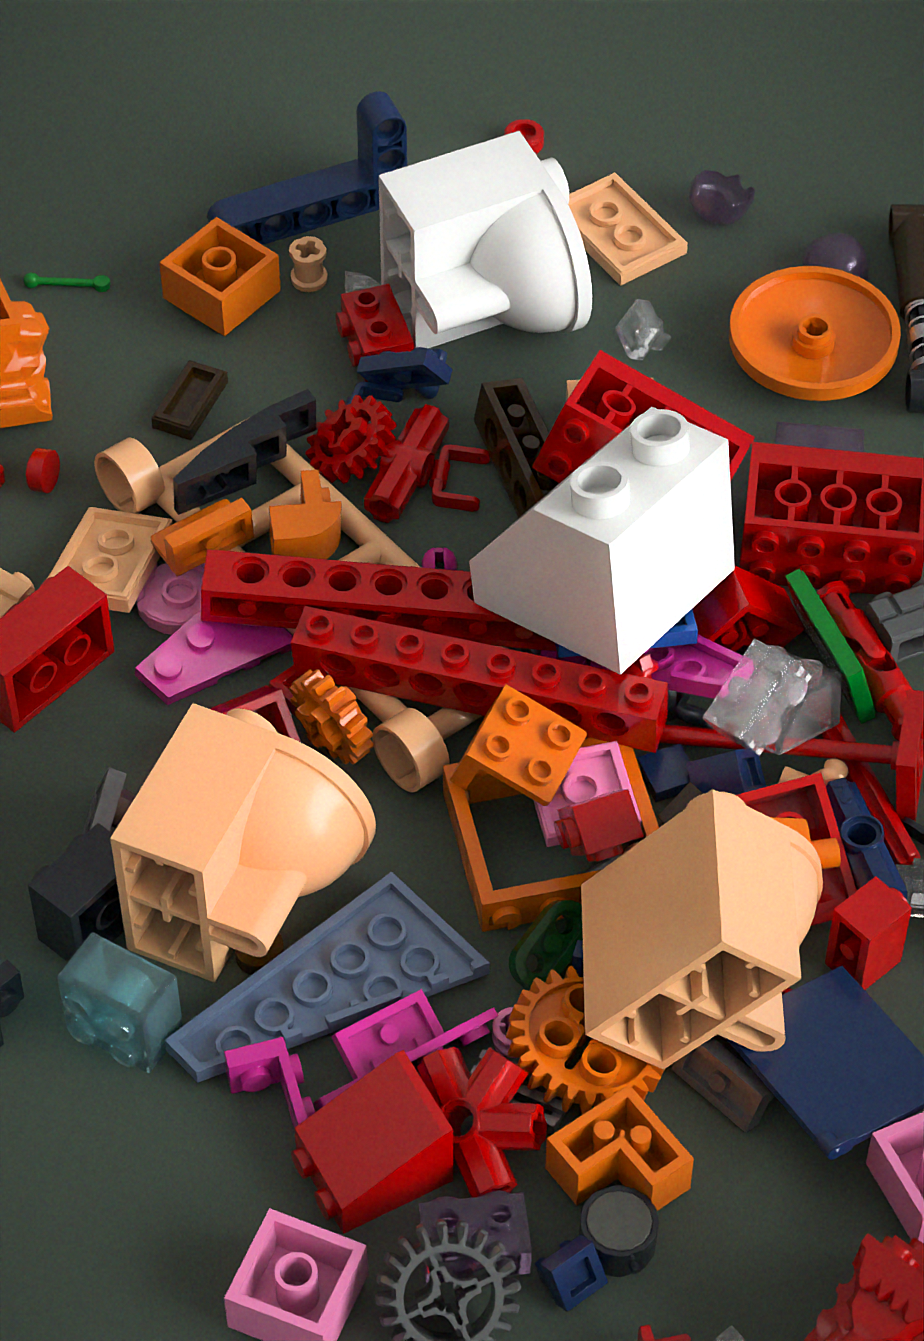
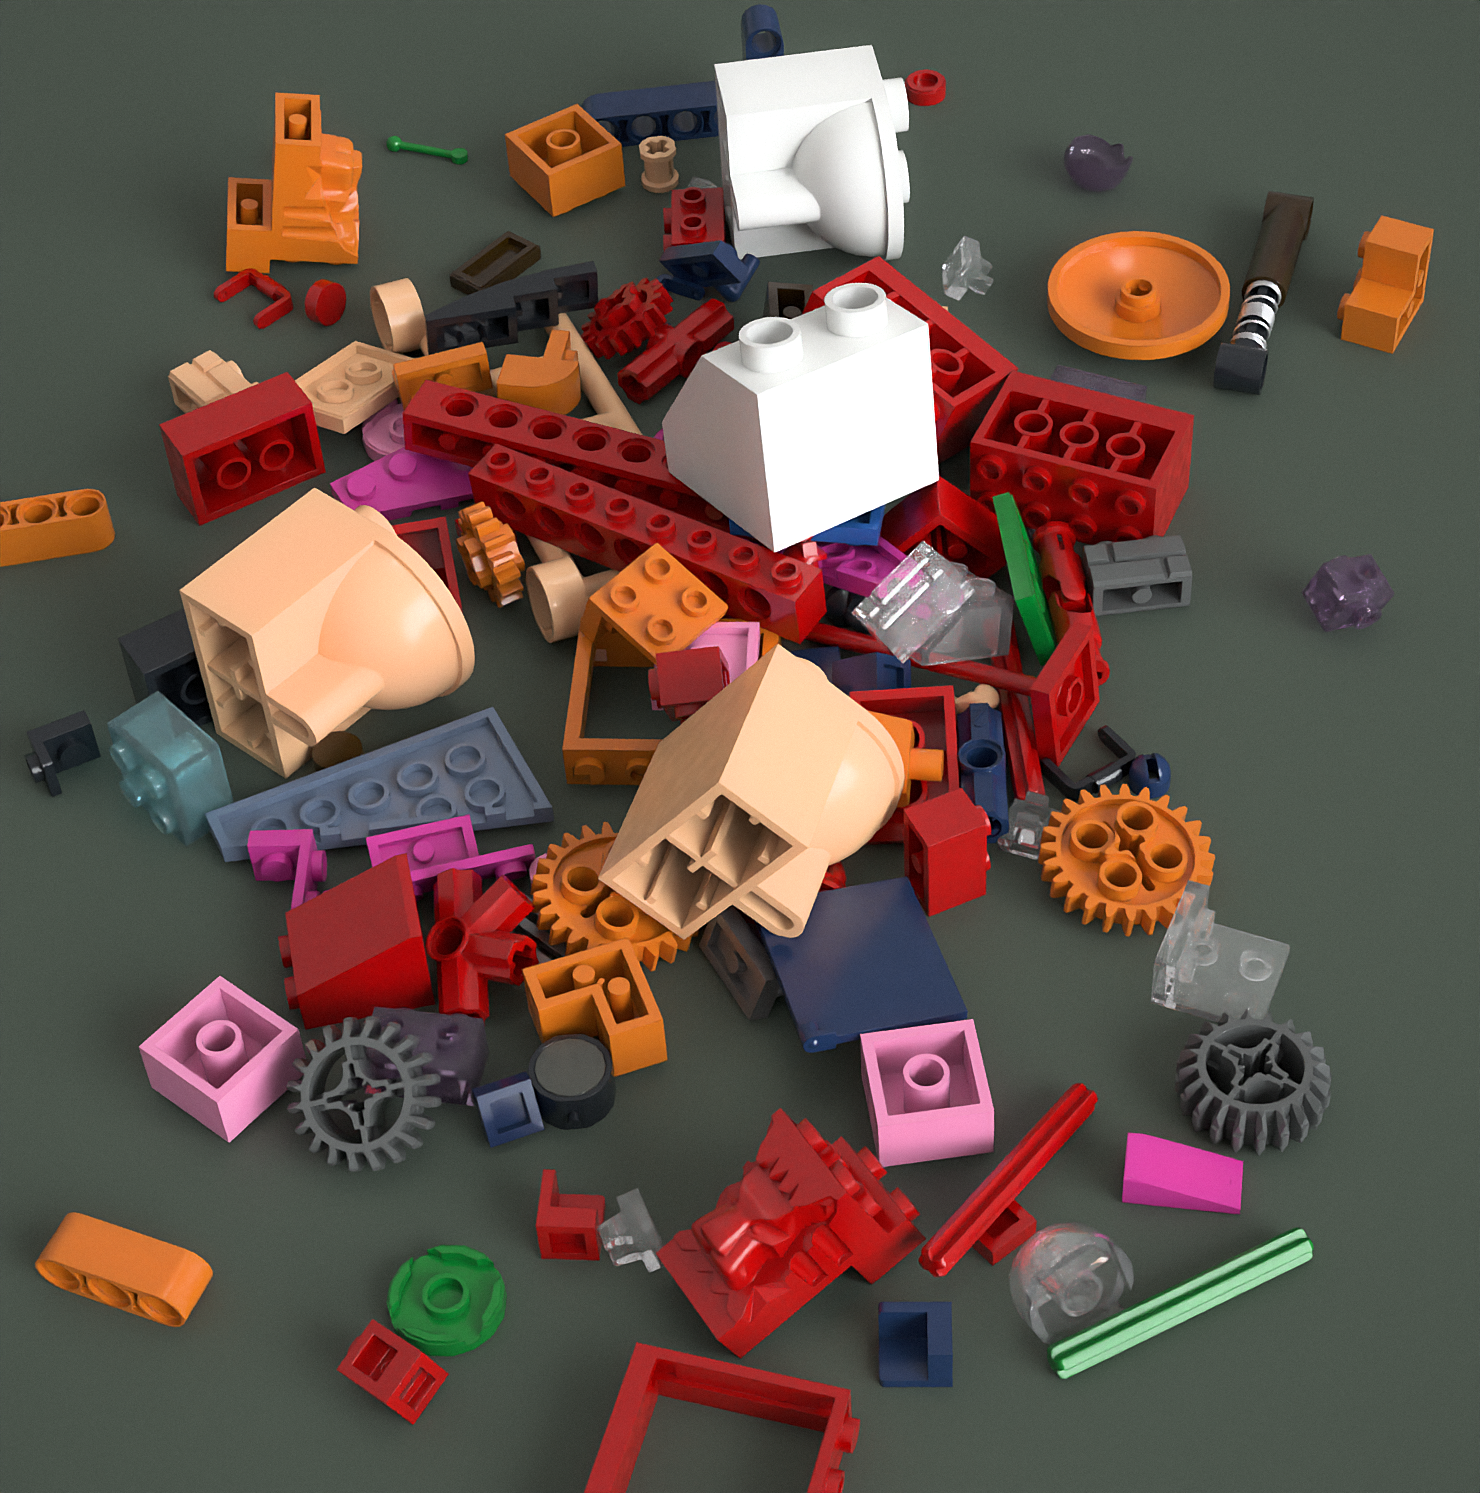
camera: 20 degrees right, 5 degrees down
dark green plate [509,900,583,988] -> none
light nougat tile [568,172,688,286] -> none
clear purple hair [802,233,869,280] -> none

